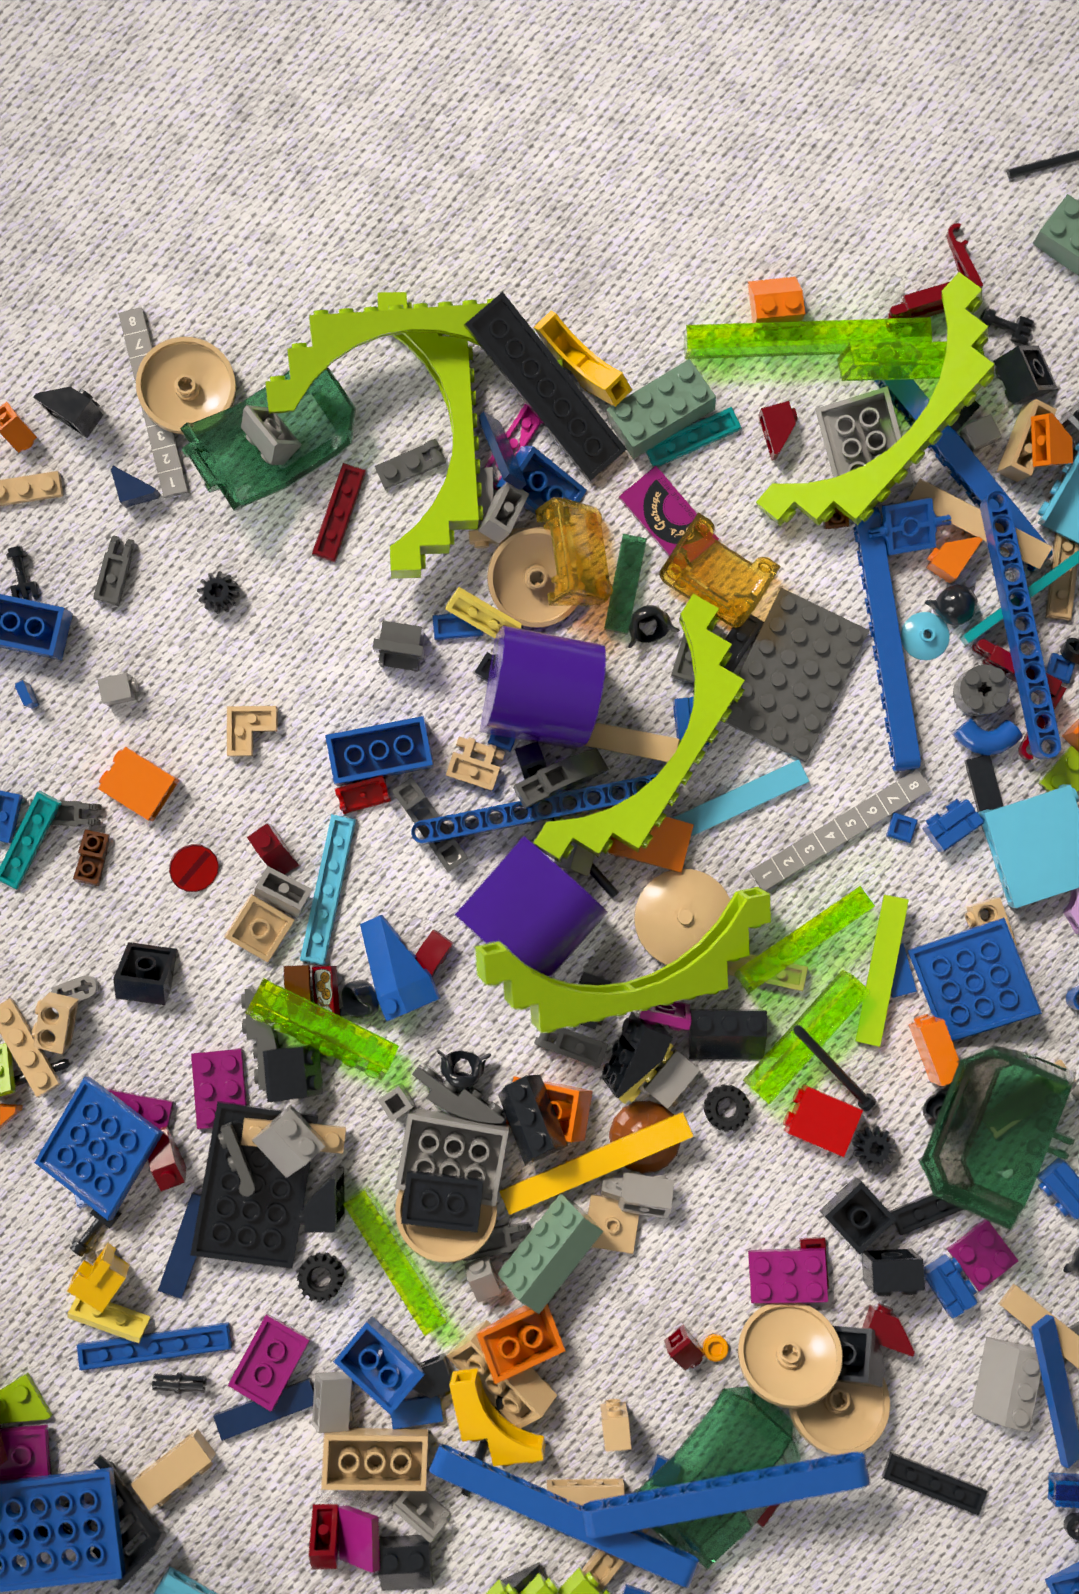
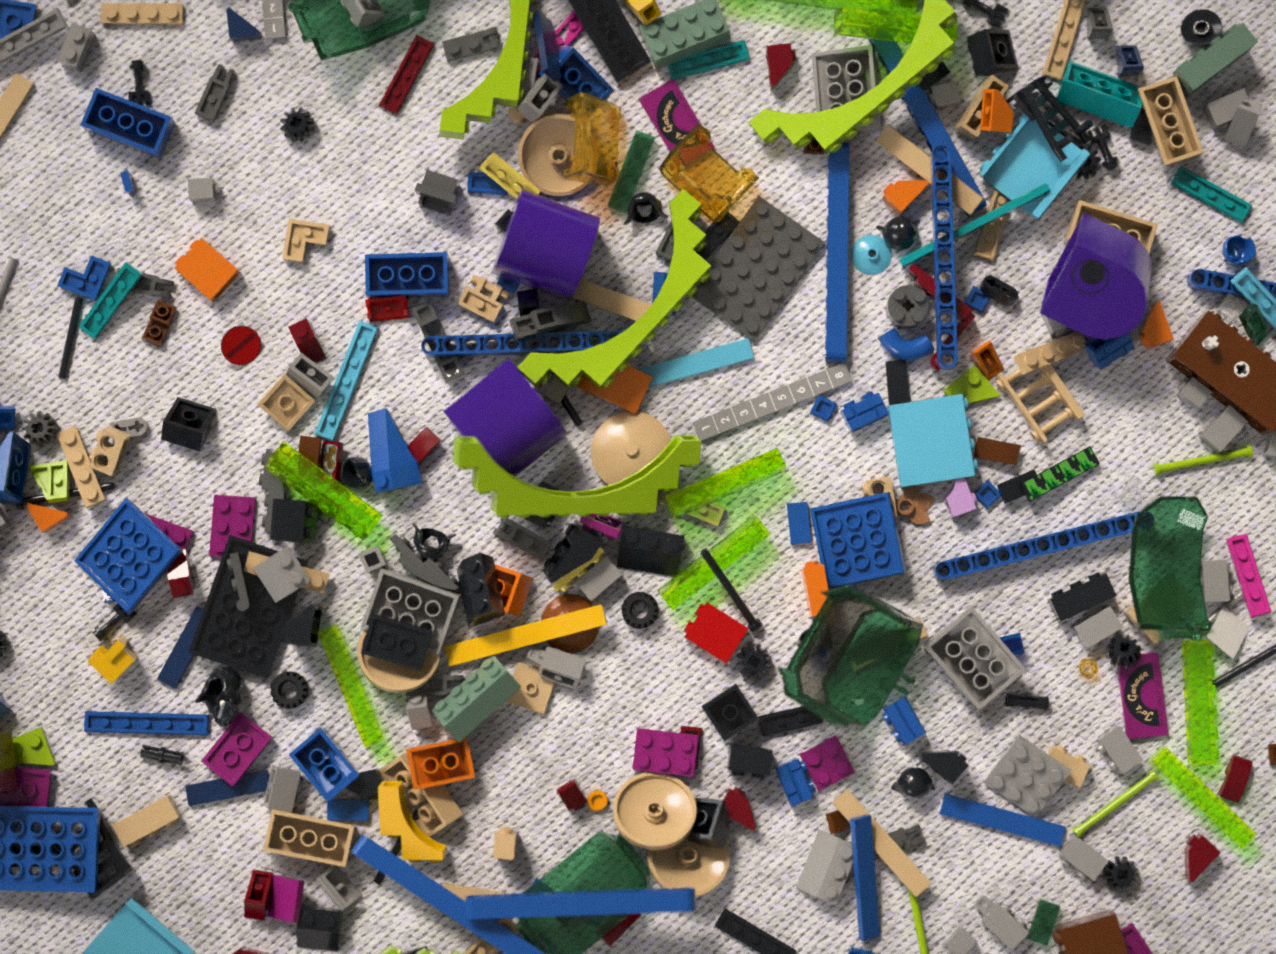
camera: 15 degrees right, 0 degrees up
light yellow plate [67,1297,151,1343] -> none
lime tile [855,894,909,1047] -> none
blue plate [868,498,951,555] -> none
none -> black hair [195,667,243,727]
none -> reddish brown tile [826,810,850,834]
none -> medium nougat plate [895,485,935,524]

